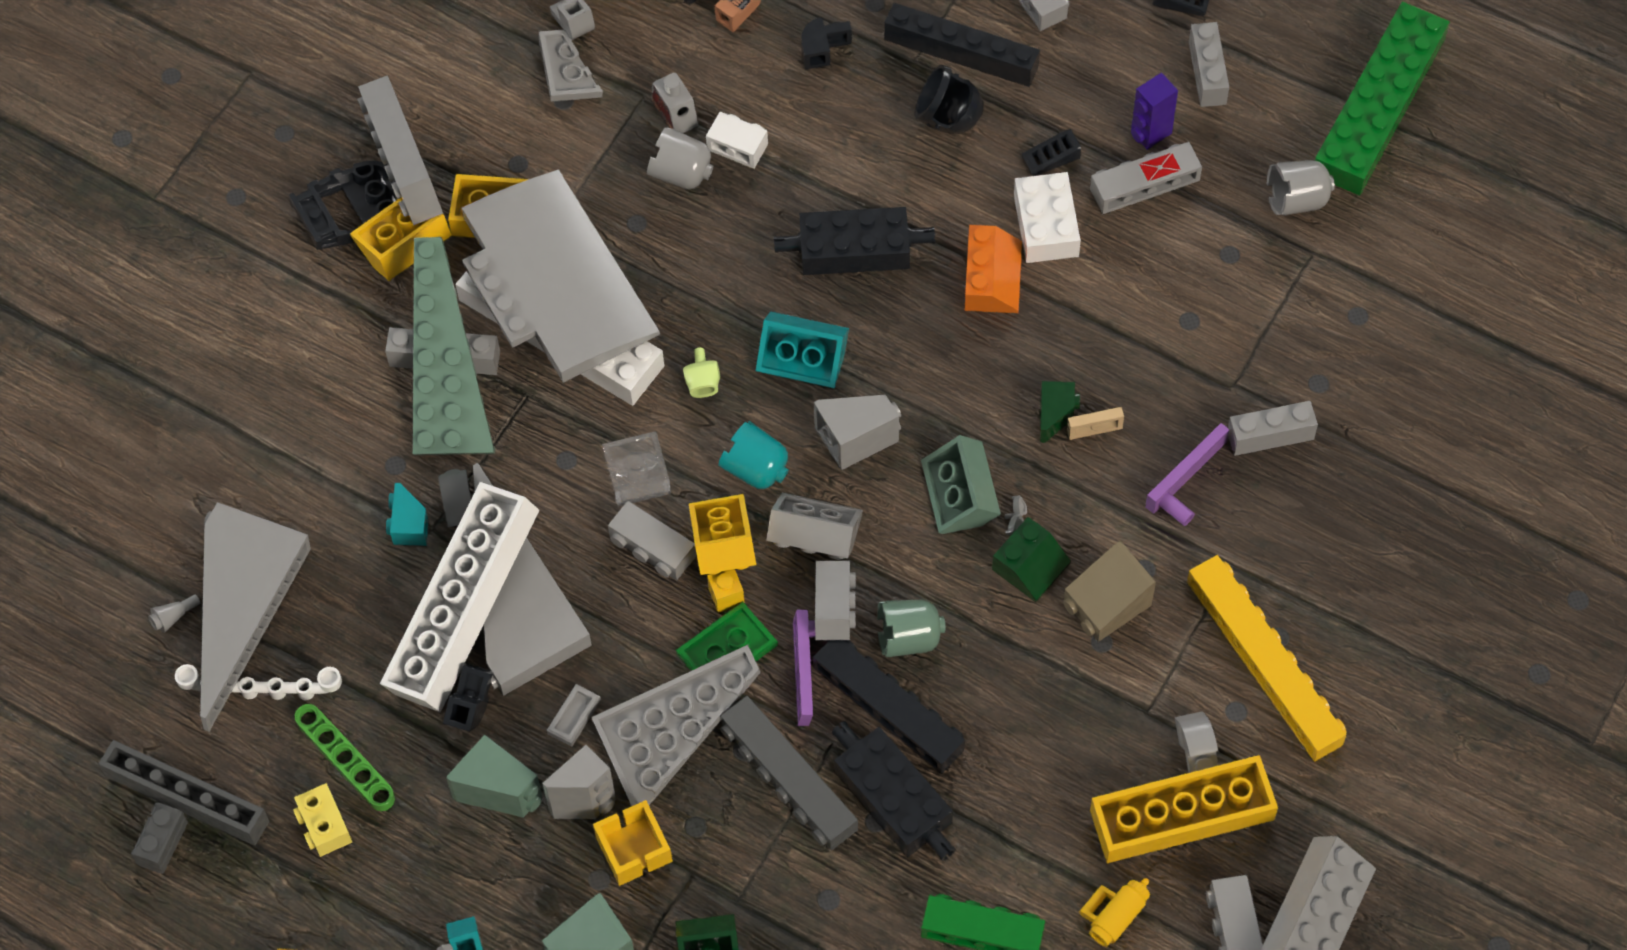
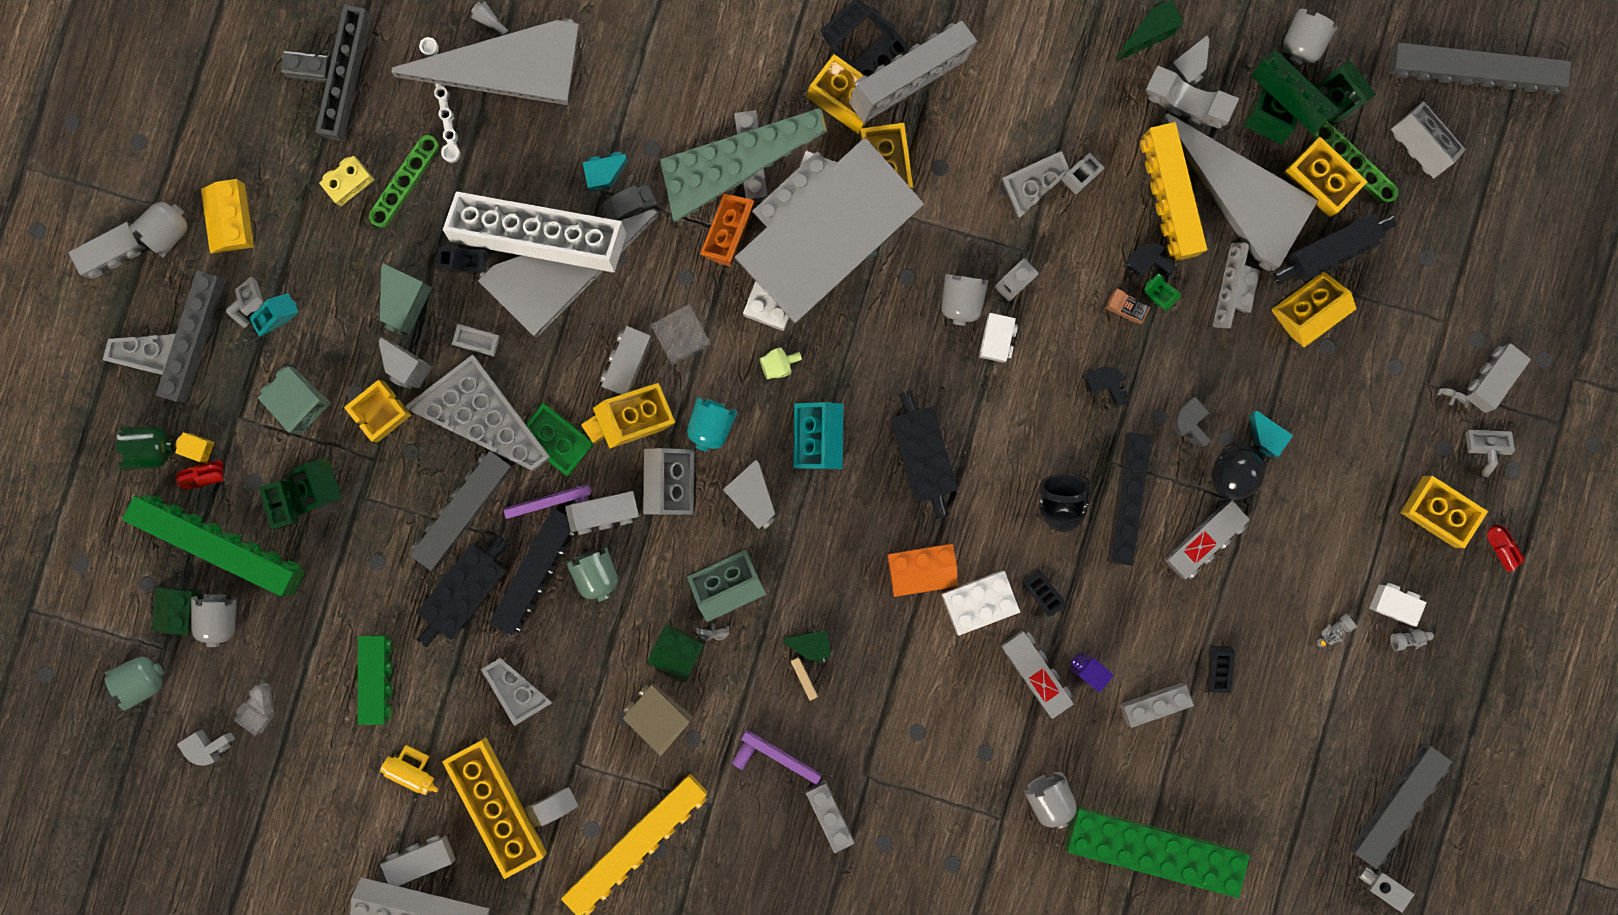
camera: 70 degrees right, 25 degrees up
none -> light grey wing [481,658,552,726]
none -> orange slope [700,194,755,267]

